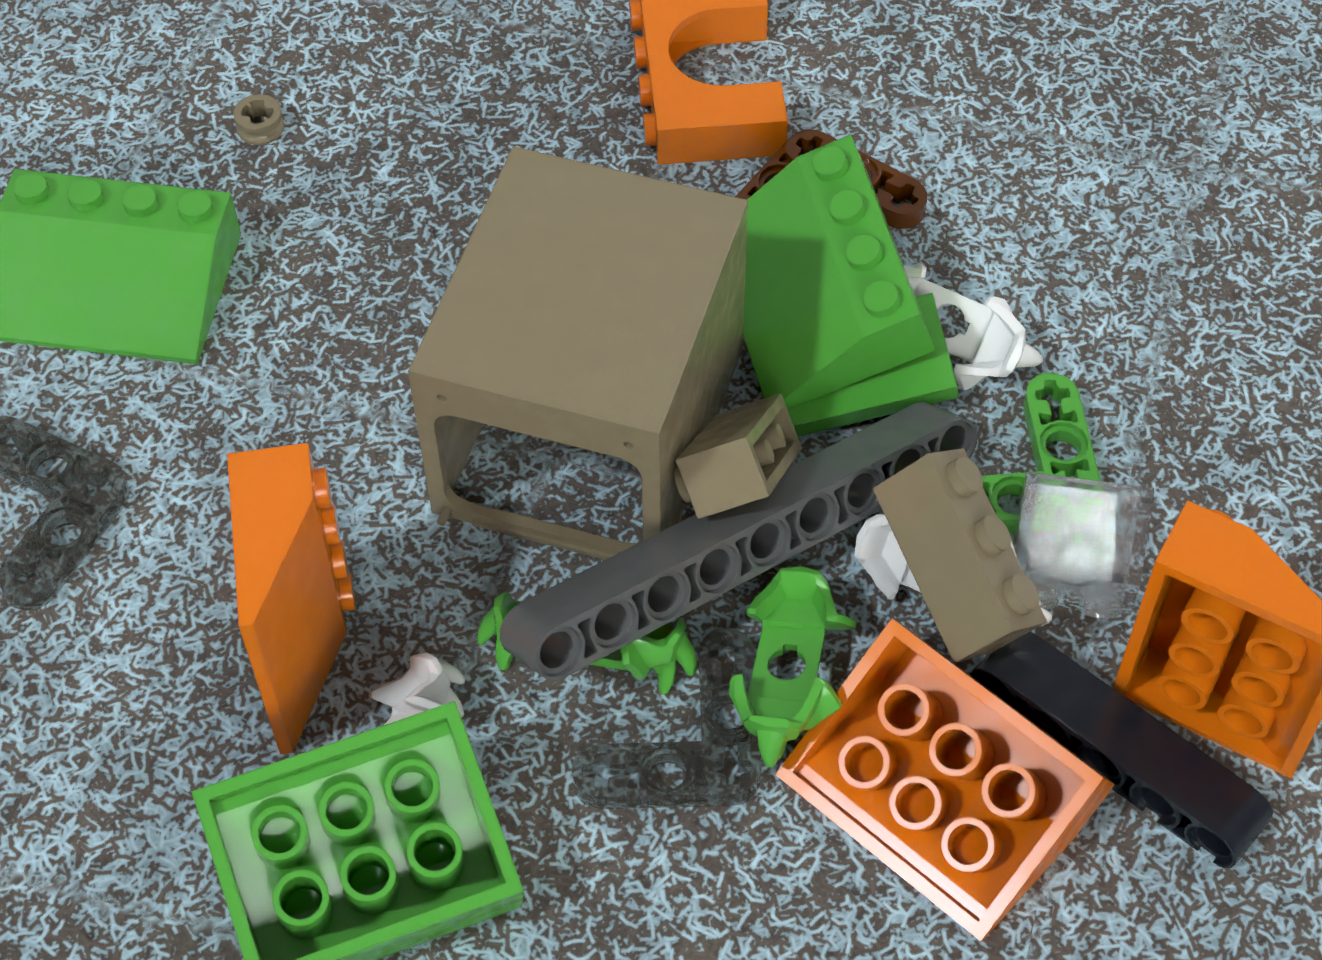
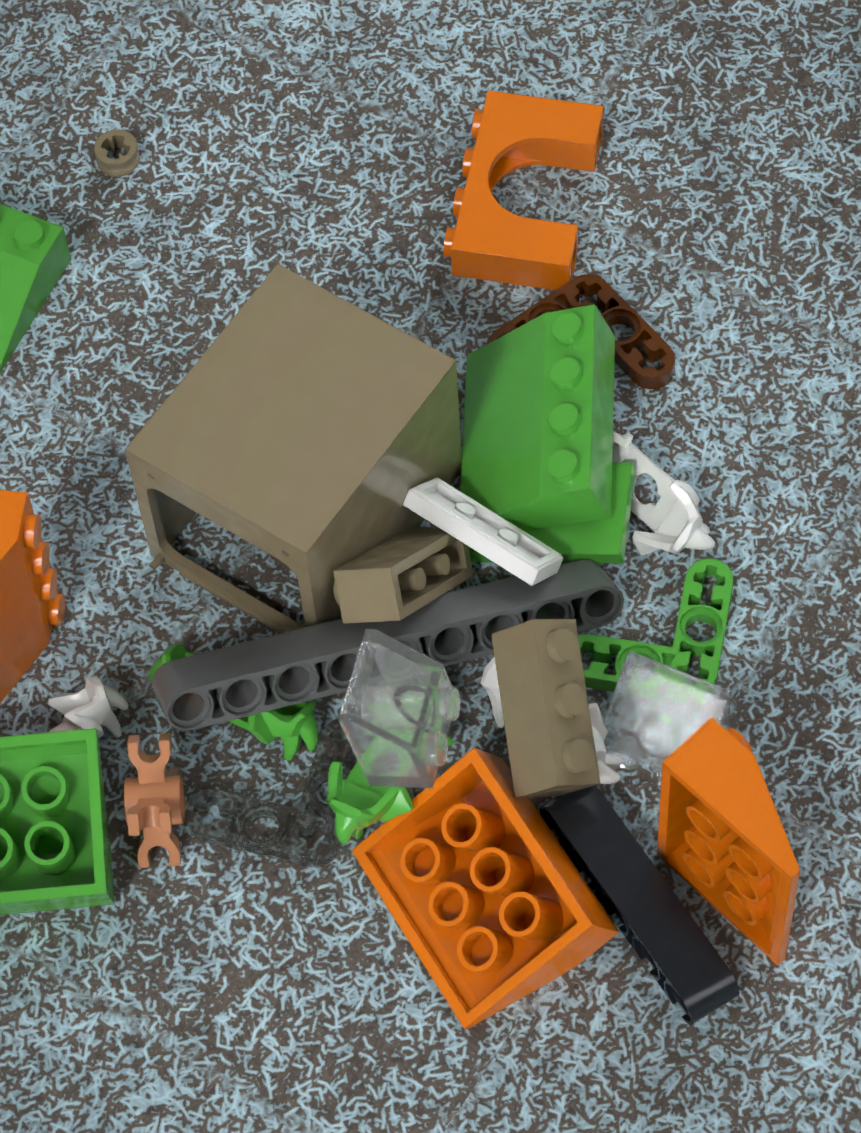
camera: 20 degrees right, 5 degrees up
none -> nougat pin [124,733,185,868]
none -> clear slope [338,629,460,788]
none -> white tile [403,477,564,586]

